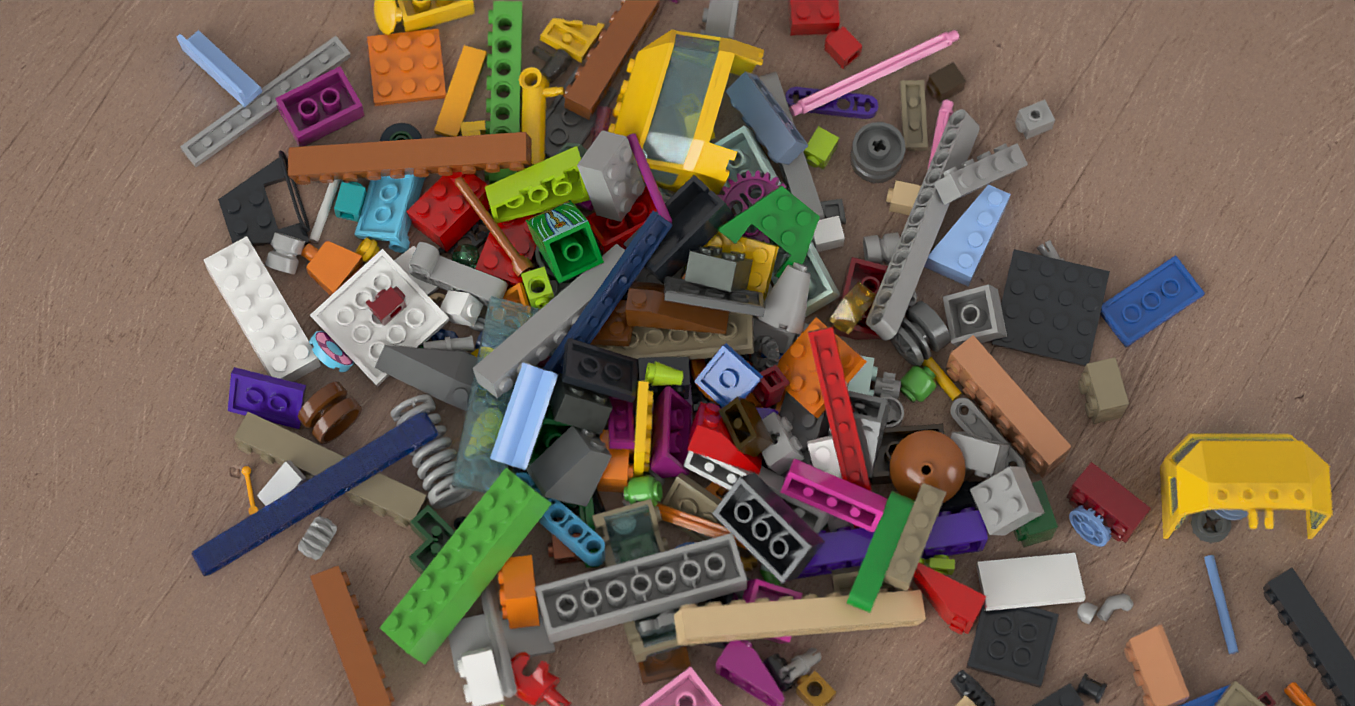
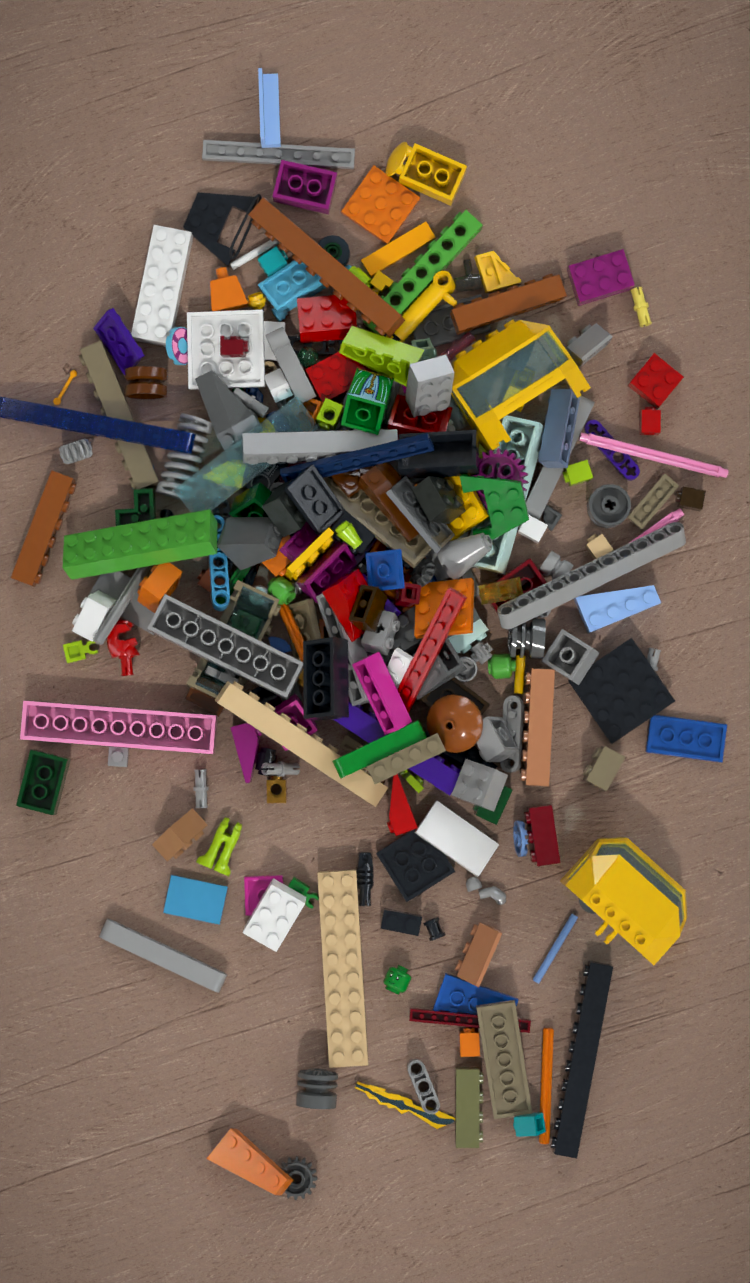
camera: 50 degrees right, 15 degrees up
tile [257,460,306,514] -> none
light grey wheel [265,232,305,274] -> none
dark orange piece [455,177,534,277] -> none
light blue panel [490,363,558,470] -> none
magenta bar [627,133,672,223] -> none
light grey brick [933,143,1028,205] -> none
light grey brick [1015,100,1055,139] -> none

